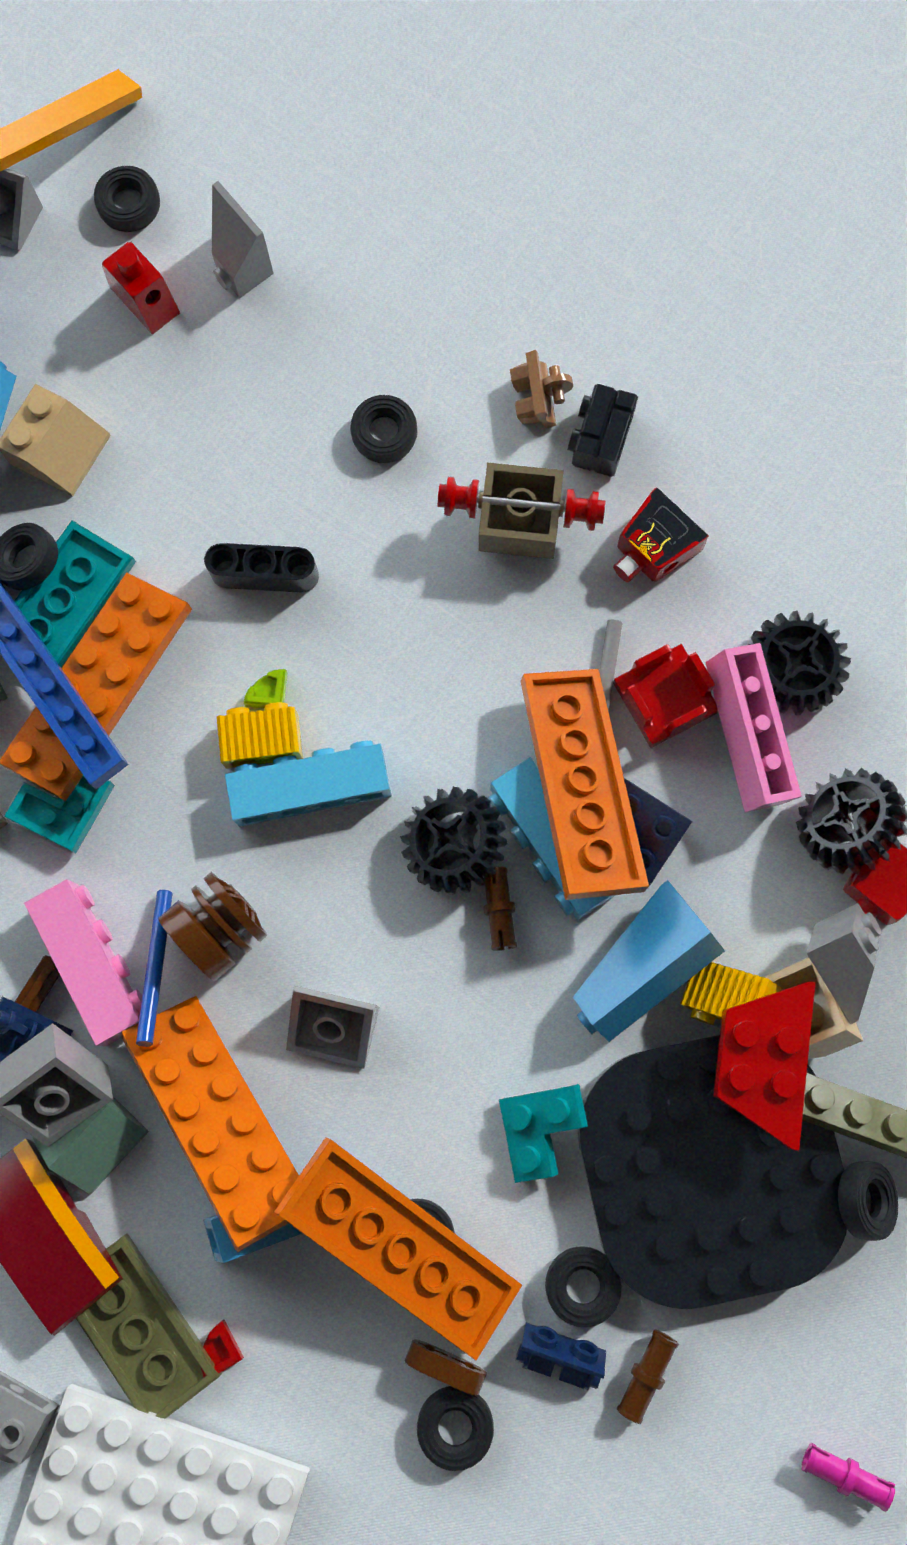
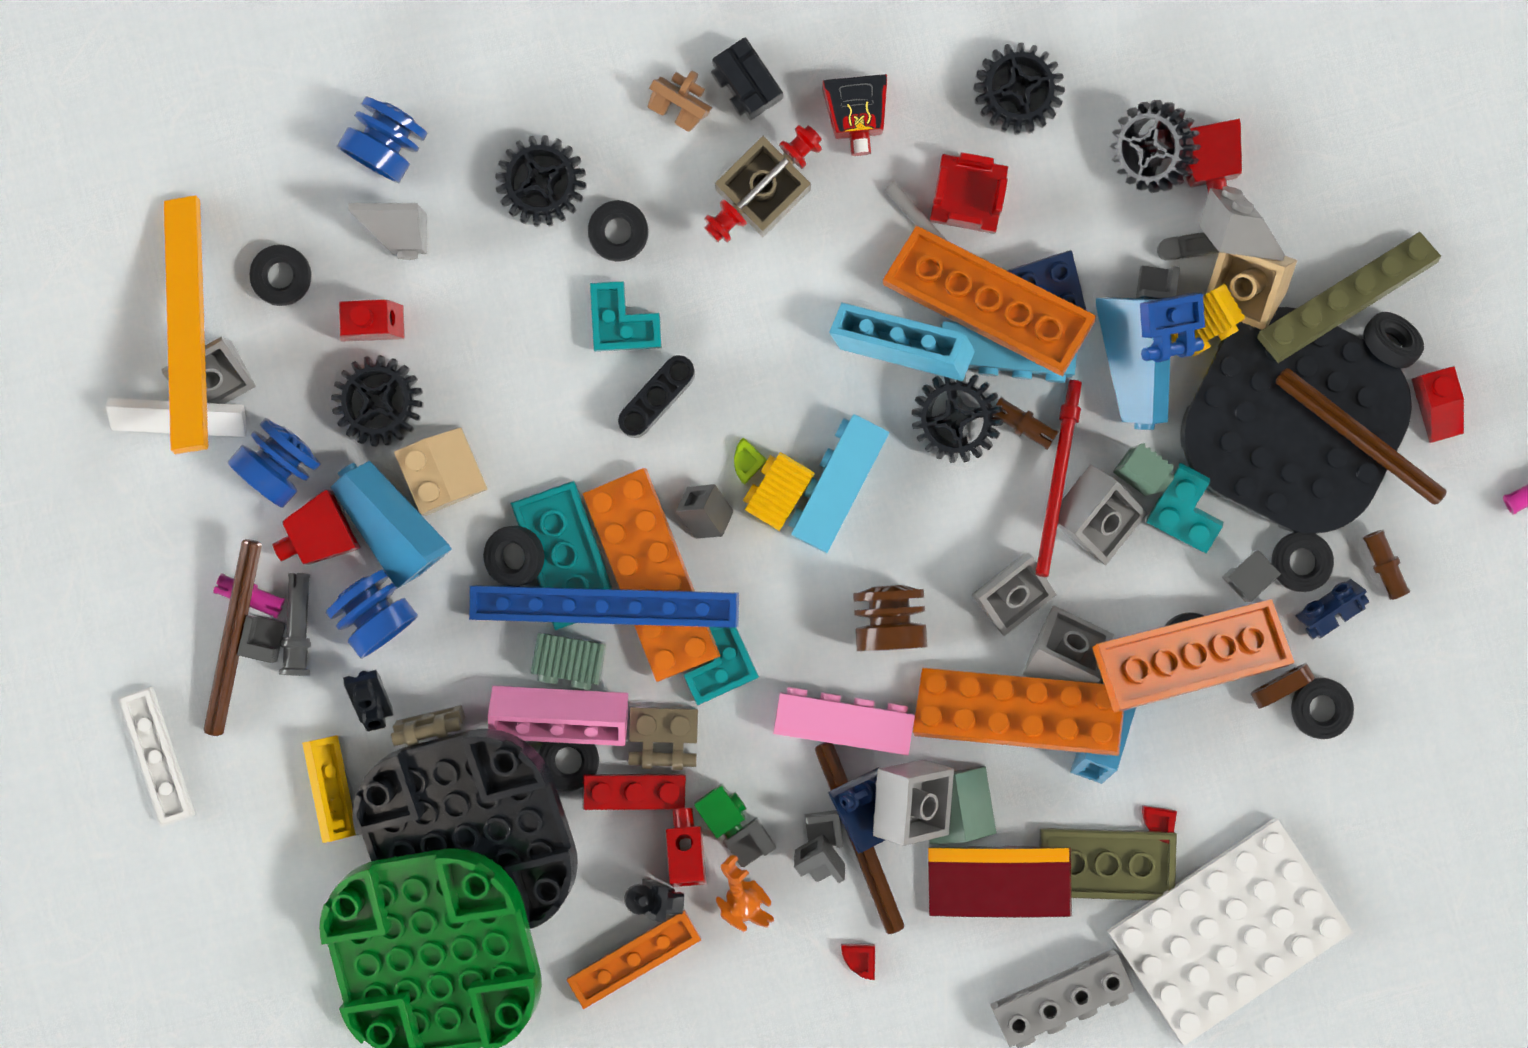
camera: 55 degrees left, 10 degrees up
blue bar [136,890,173,1047] -> none
bright pink brick [705,643,802,813] -> none
red wing [714,982,816,1150] -> none
none -> black gear [331,355,424,447]
none -> blue wheel [337,96,428,183]
none -> black gear [495,135,587,227]
none -> teal plate [590,281,662,352]
none -> dark grey panel [676,484,733,539]
none -> medium azure brick [829,303,975,381]
none -> light grey slope [1023,605,1114,683]
none -> red bar [1035,380,1082,577]
none -> light grey slope [1058,465,1147,565]
none -> sand green brick [1113,443,1174,496]
none -> dark grey panel [1136,266,1180,299]
none -> blue plate [1140,293,1205,363]
none -> dark grey piece [1157,232,1219,261]
none -> dark grey panel [1222,550,1281,602]
none -> reddish brown axle [1276,368,1447,505]
none -> red slope [1411,366,1464,443]

